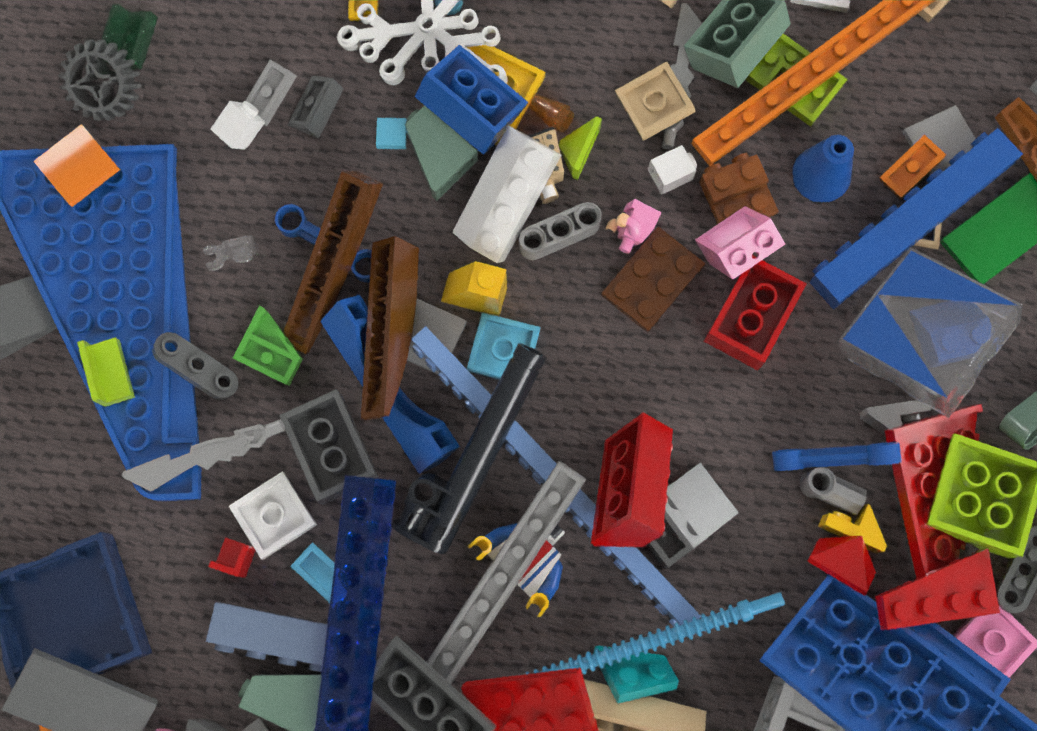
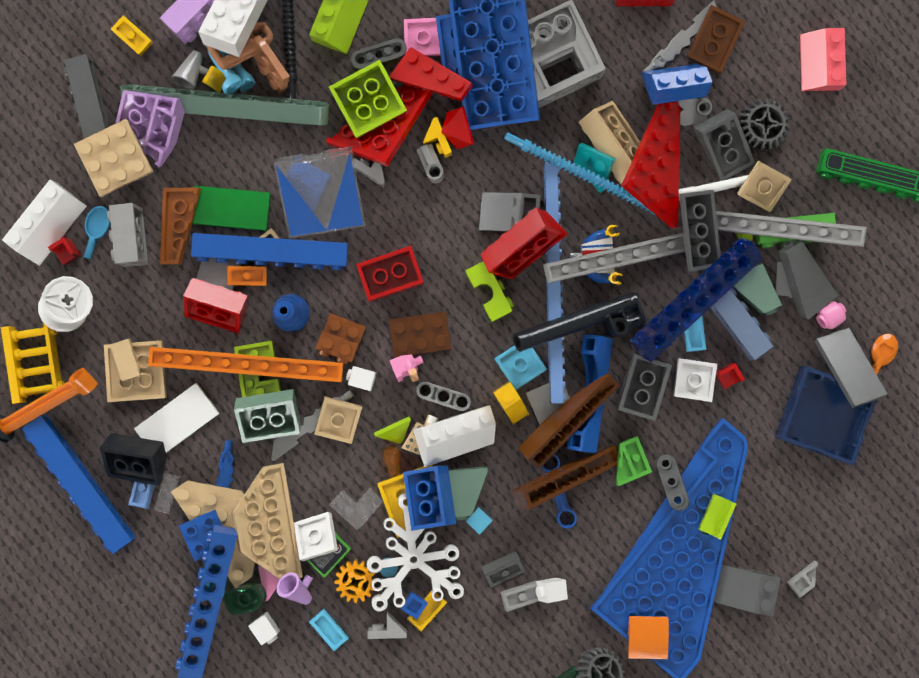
camera: 140 degrees left, 10 degrees up
light grey sword [122,419,285,491] -> none
clear plate [203,235,259,271] -> none
bright pink window [695,206,785,280] -> none
blue piece [772,442,902,471] -> none
none -> red slope [183,278,248,334]
none -> clear plate [329,488,383,530]
none -> lime arch [465,261,514,322]

